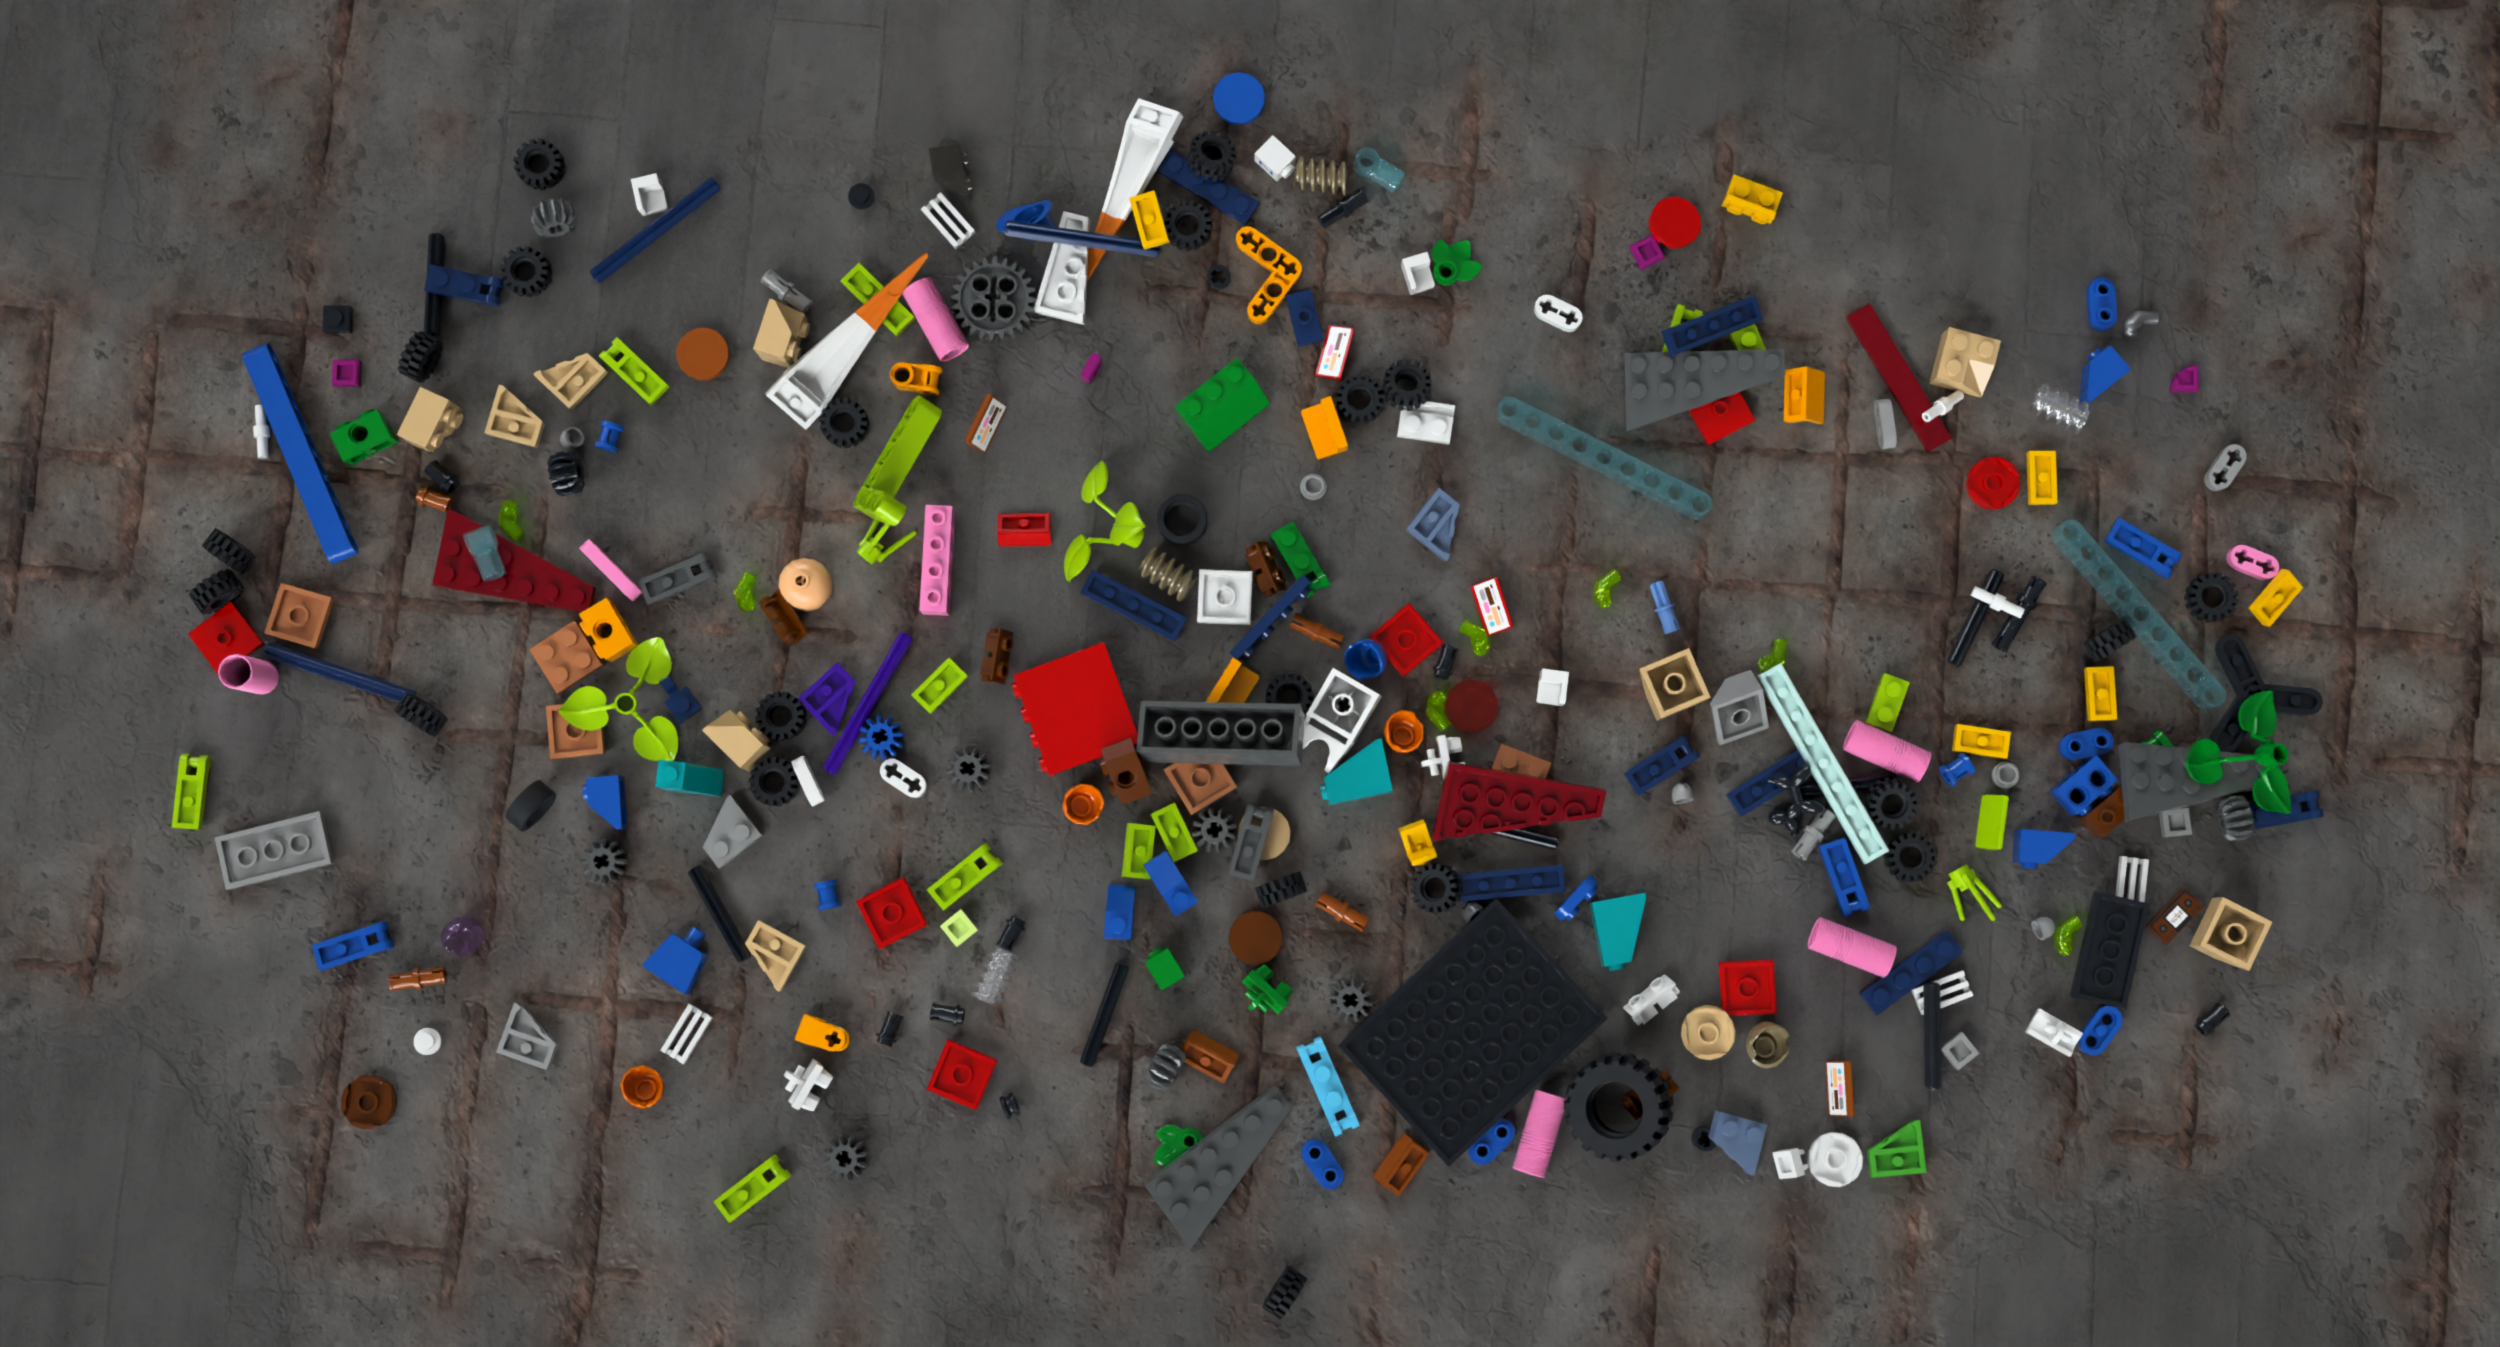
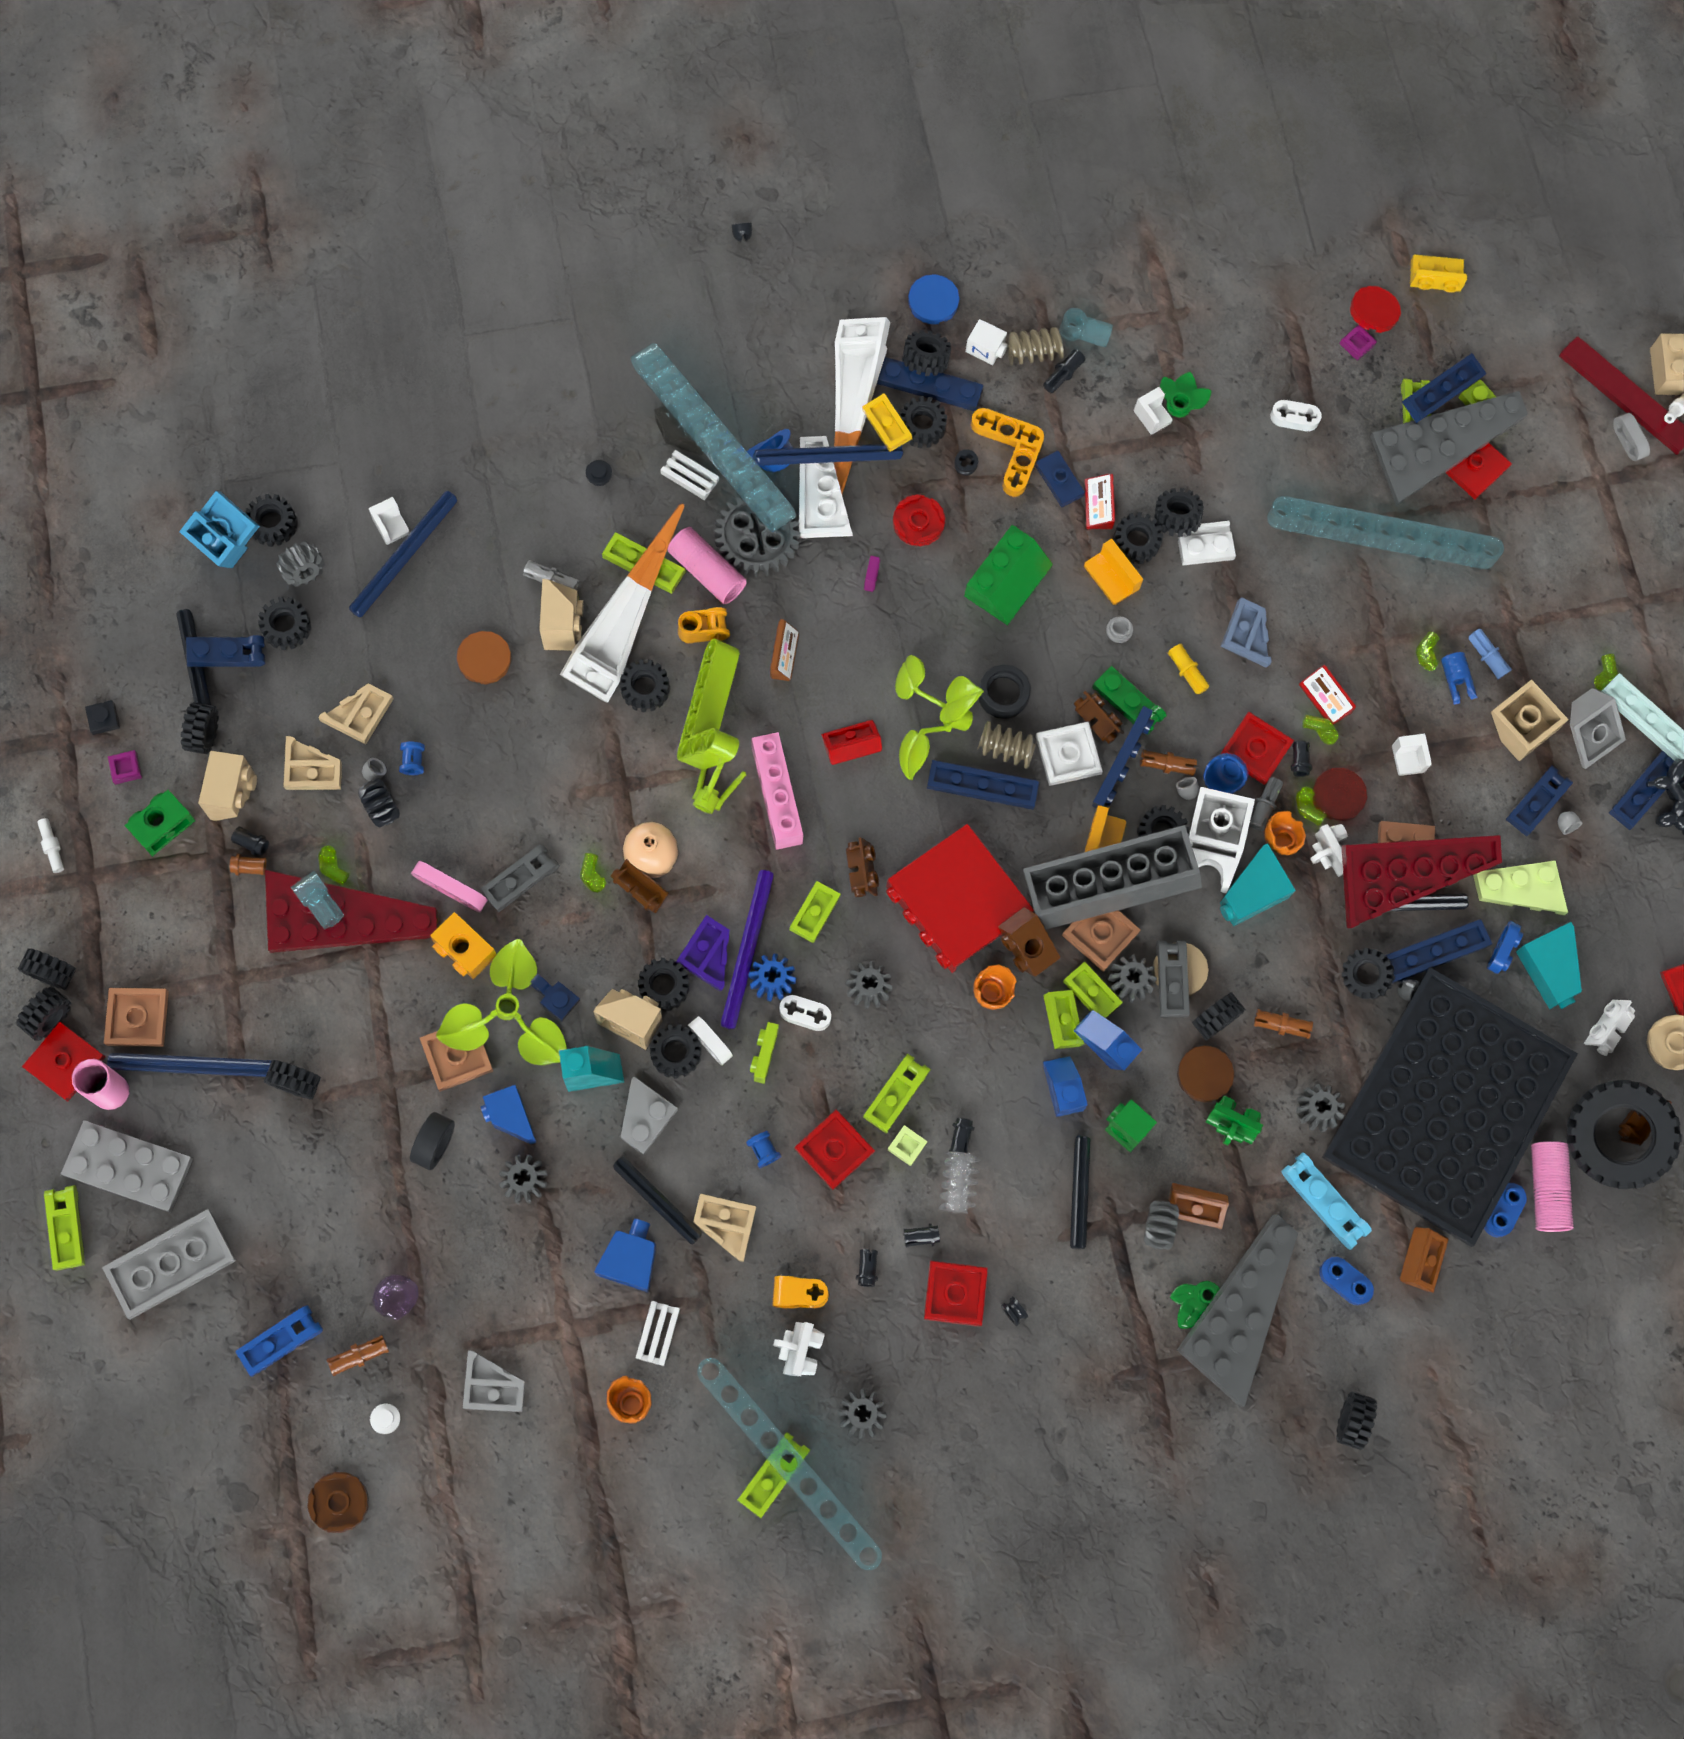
camera: 25 degrees left, 10 degrees down
blue beam [242,343,359,565] -> none
nougat plate [529,621,604,695] -> none
lime plate [598,337,670,406] -> none
yellow bracket [1398,819,1438,866] -> none
light orange panel [1783,366,1825,424] -> none
none -> light grey plate [61,1121,193,1213]
none -> dark azure brick [180,491,260,568]
none -> clear light blue beam [631,343,796,532]
none -> clear light blue beam [697,1358,882,1570]
none -> lime plate [750,1022,779,1084]
none -> red tile [893,494,945,547]
none -> yellow axle [1167,643,1209,694]
none -> light grey hinge [1176,777,1199,800]
none -> dark grey axle [1249,777,1283,831]
none -> blue hinge [1441,652,1478,705]
none -> yellowish green wing [1473,861,1568,915]

